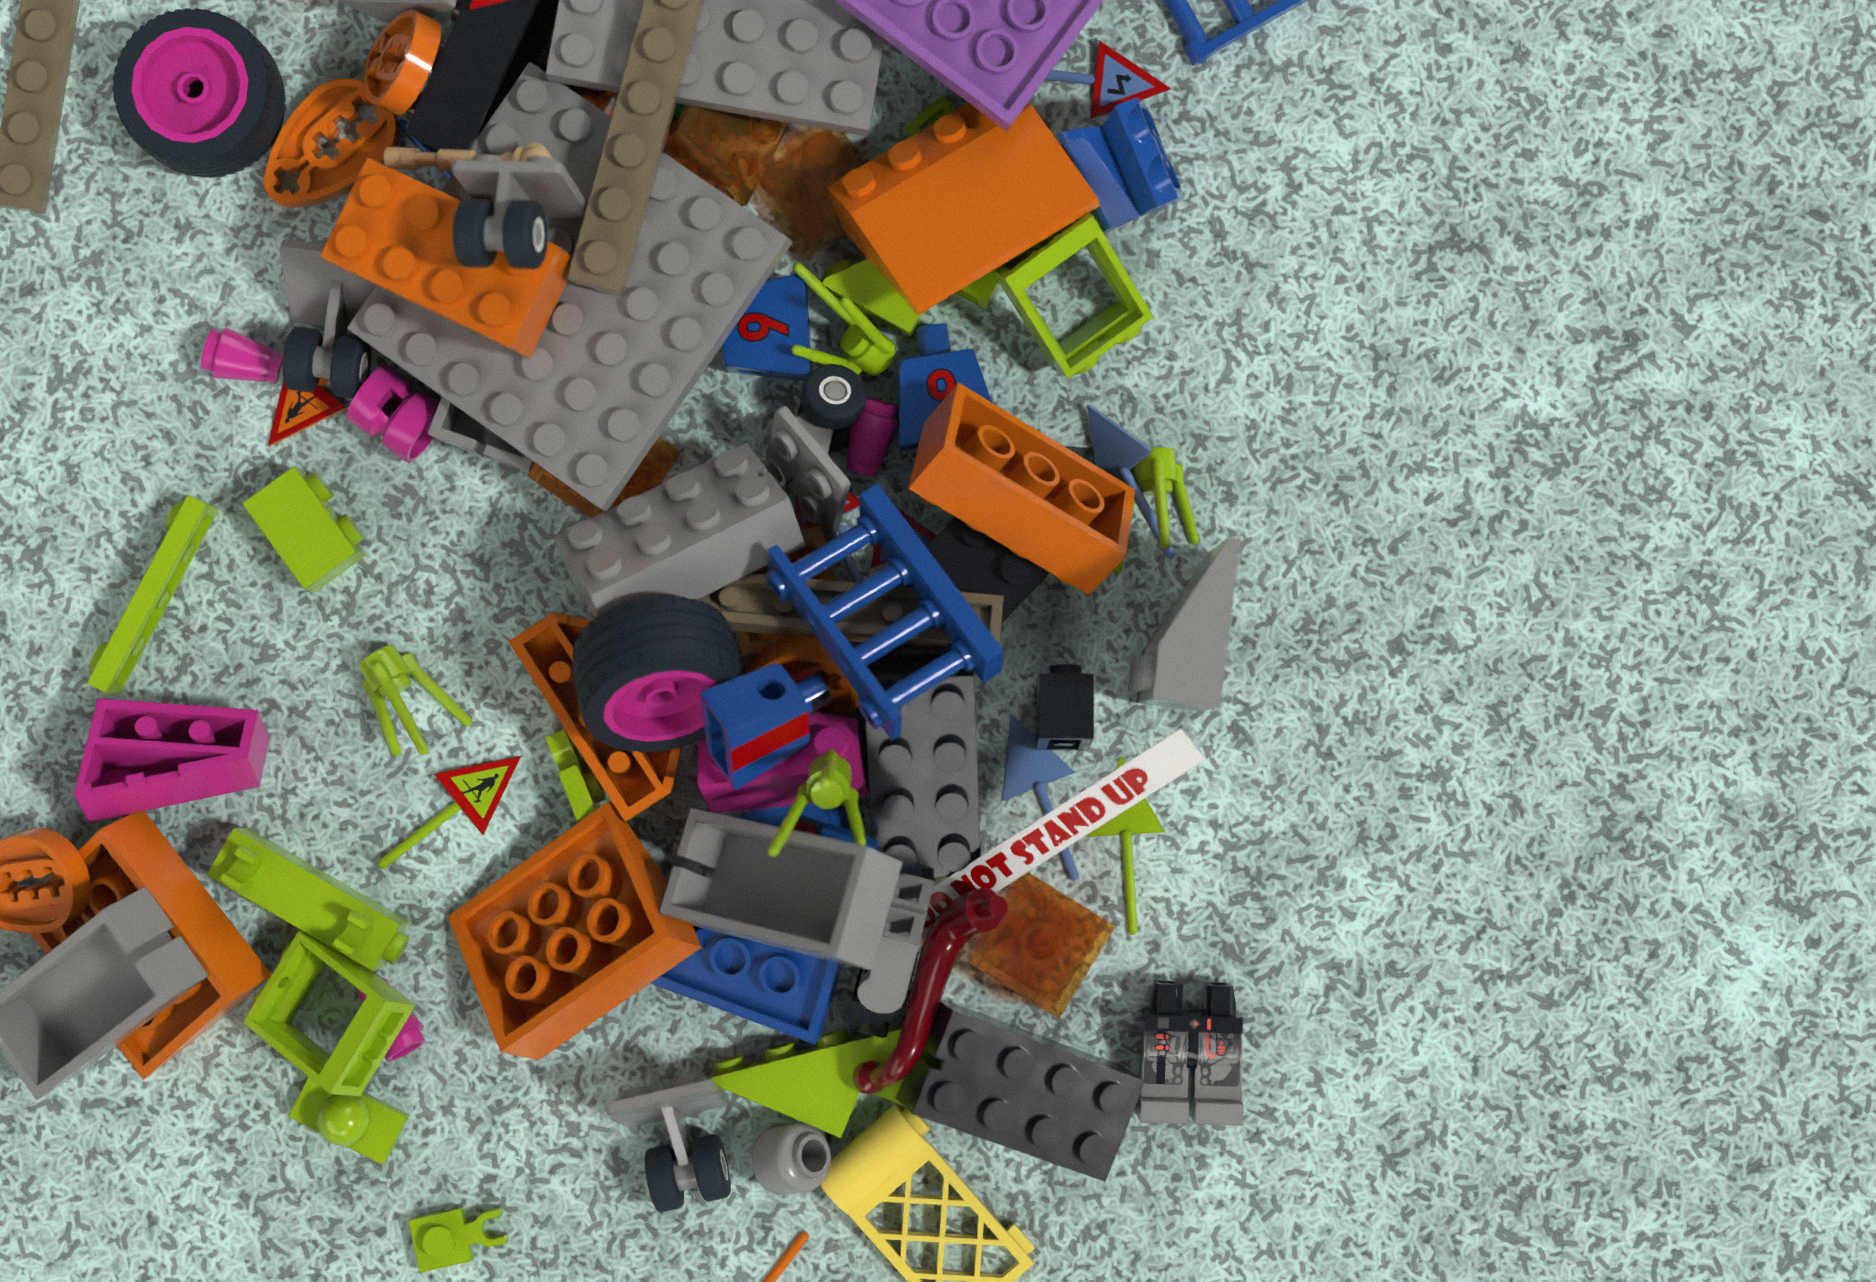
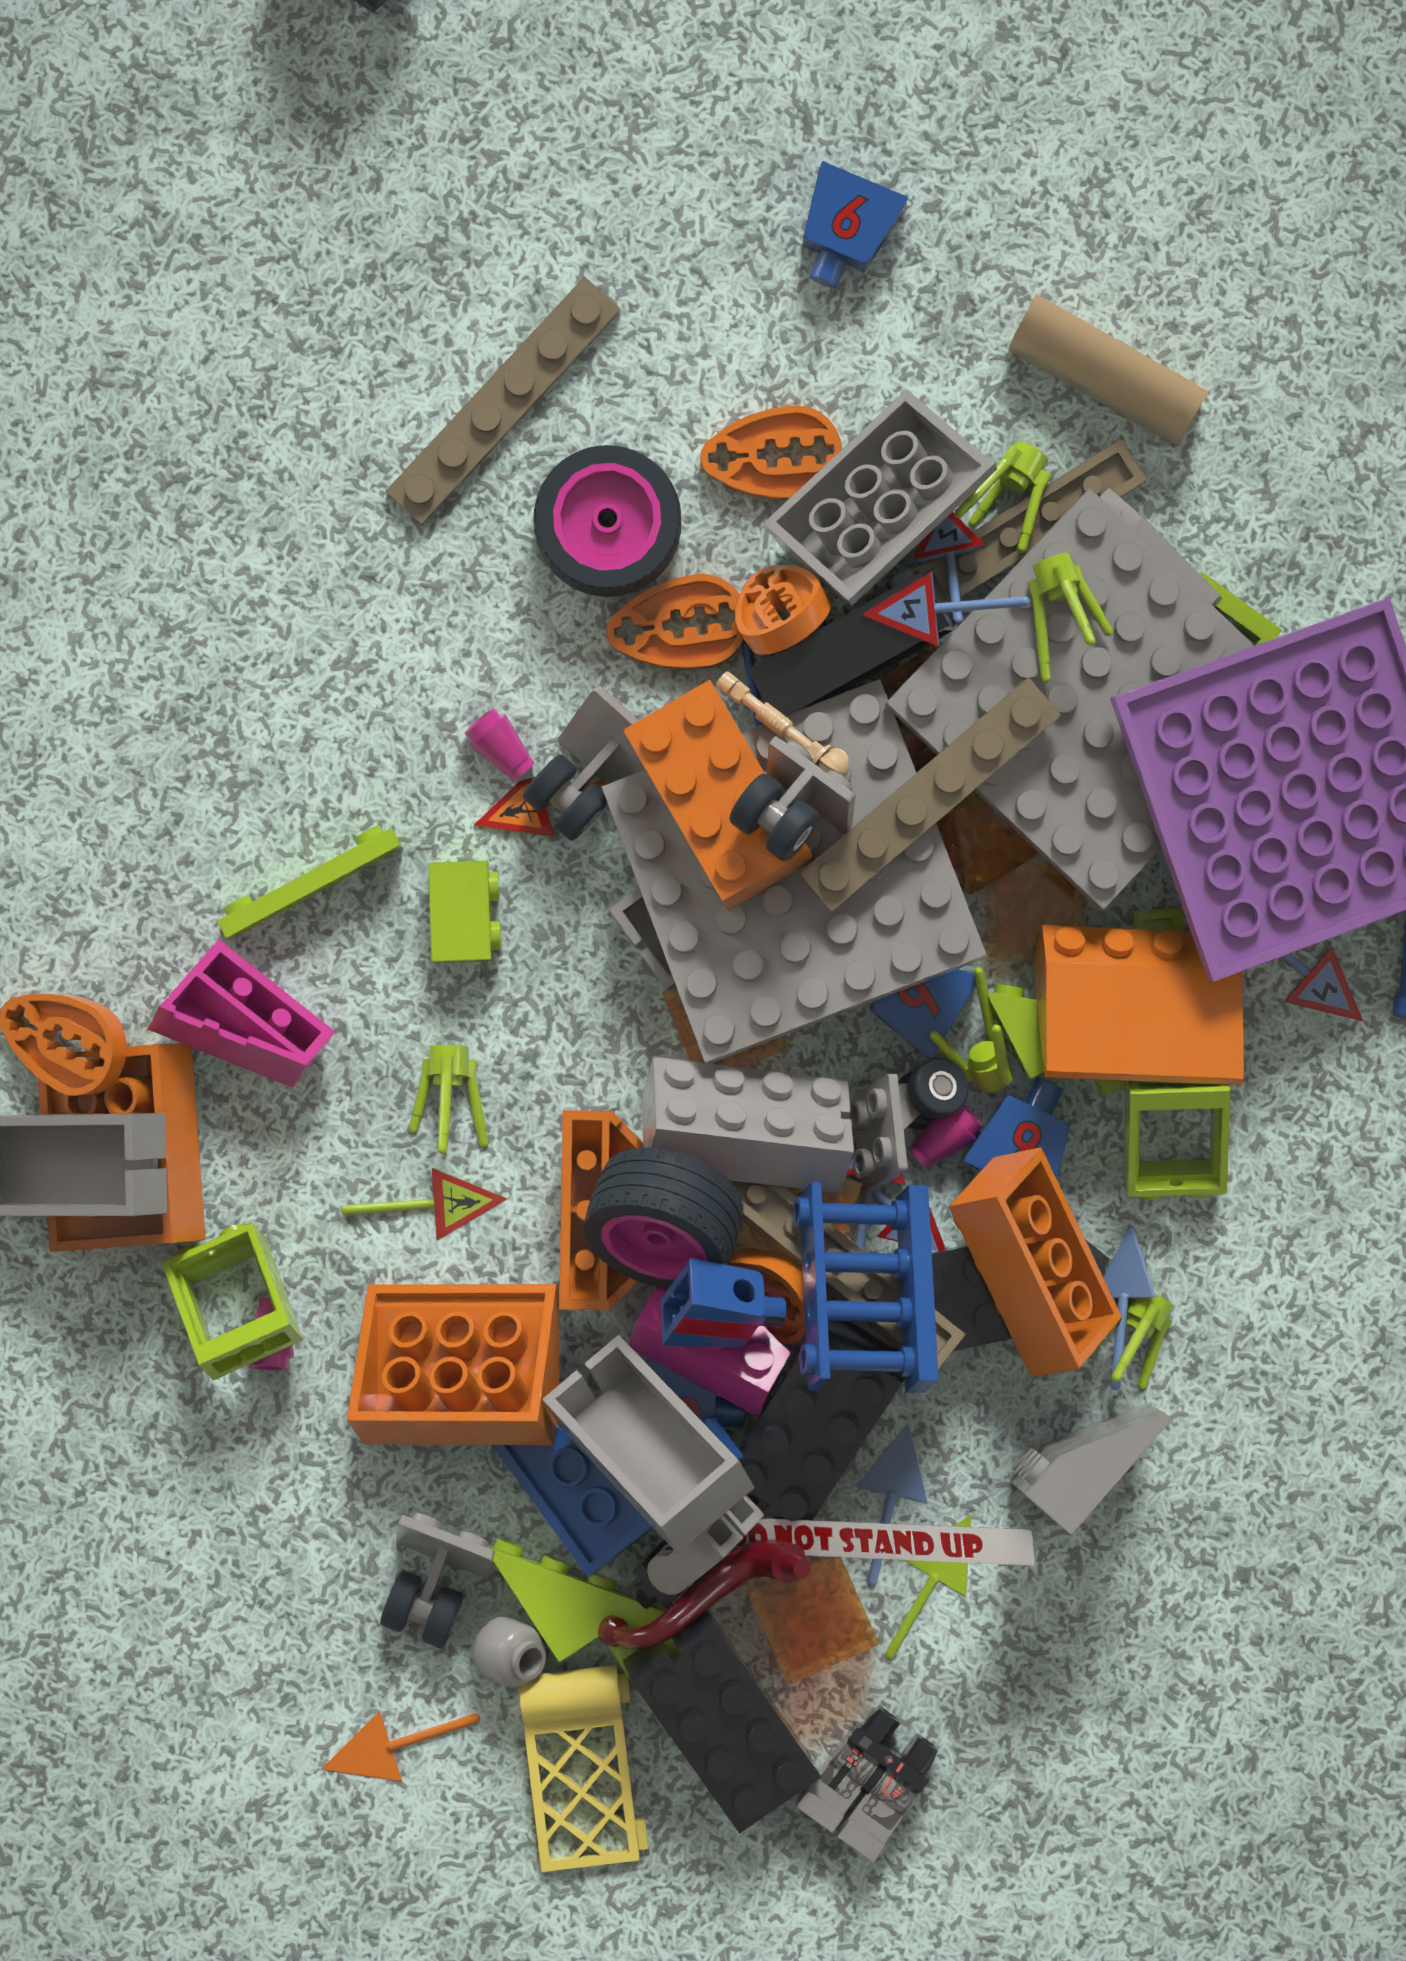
camera: 25 degrees right, 0 degrees up
lime brick [206,827,410,971] -> none
lime tile [288,1077,410,1165] -> none
dark pink wheel [346,364,439,463] -> none
lime plate [408,1206,509,1273] -> none
lime plate [545,729,607,821] -> none
lime plant [768,750,866,857] -> none
black brick [1035,664,1094,751] -> none
blue piece [1057,97,1185,232] -> none

